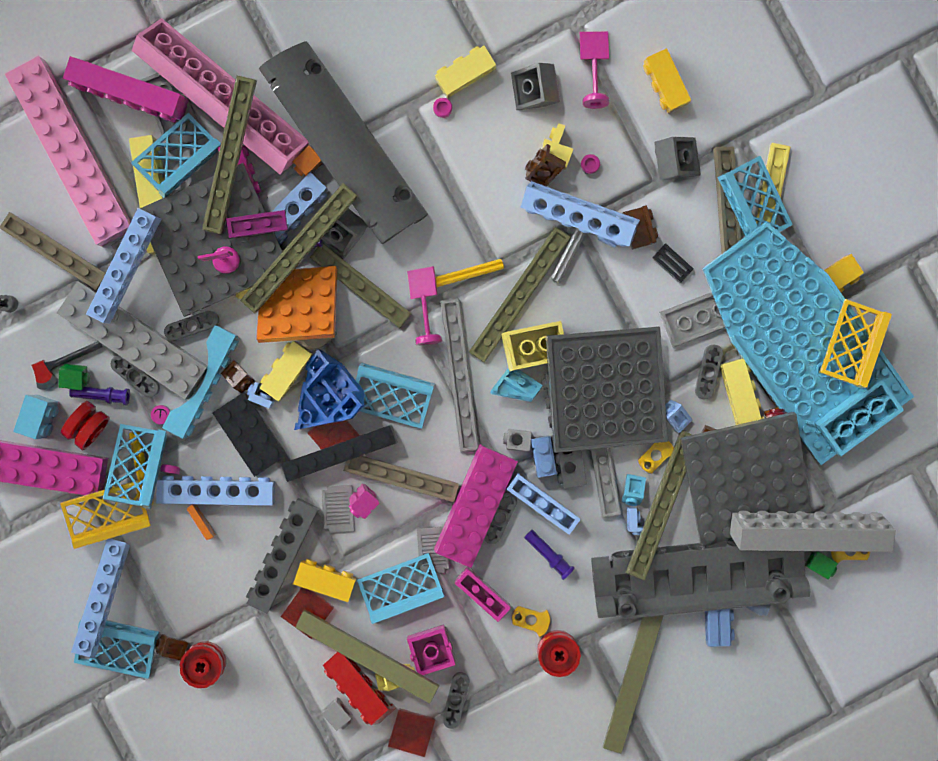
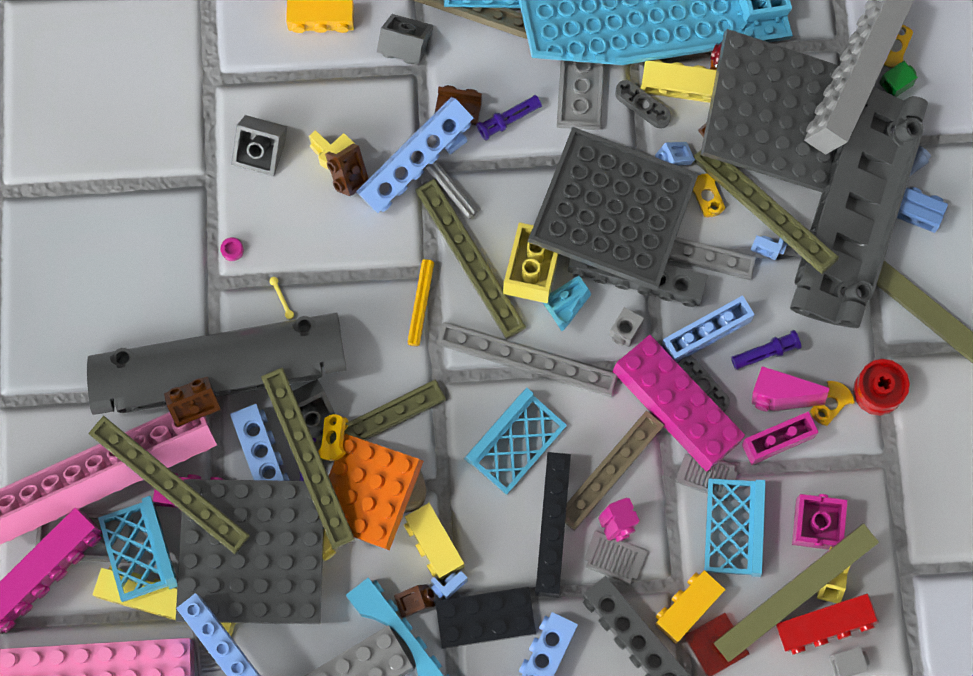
camera: 60 degrees left, 15 degrees down
dark grey beam [164,311,219,341] -> none
dark pink piece [198,246,240,274] -> none
magenta plate [226,210,288,239] -> none
orange brick [292,146,323,176] -> none
blue wedge [294,349,364,430] -> none
clear red plate [308,420,360,449] -> none
clear red plate [388,708,436,757] -> none
dark pink piece [407,266,442,345] -> none
light yellow brick [435,46,496,99] -> none
dark grey beam [443,672,469,729] -> none
medium blue brick [531,436,557,477] -> none
dark pink piece [579,31,609,109] -> none
dark pink tile [581,154,600,174] -> none
medium azure bracket [621,474,646,506] -> none
black tile [652,243,694,283] -> none
none -> reddish brown bracket [164,377,221,427]
none -> light yellow hinge [269,277,294,320]
none -> yellow piece [318,414,348,461]
none -> dark purple pin [476,95,542,141]
none -> dark pink slope [752,366,830,412]

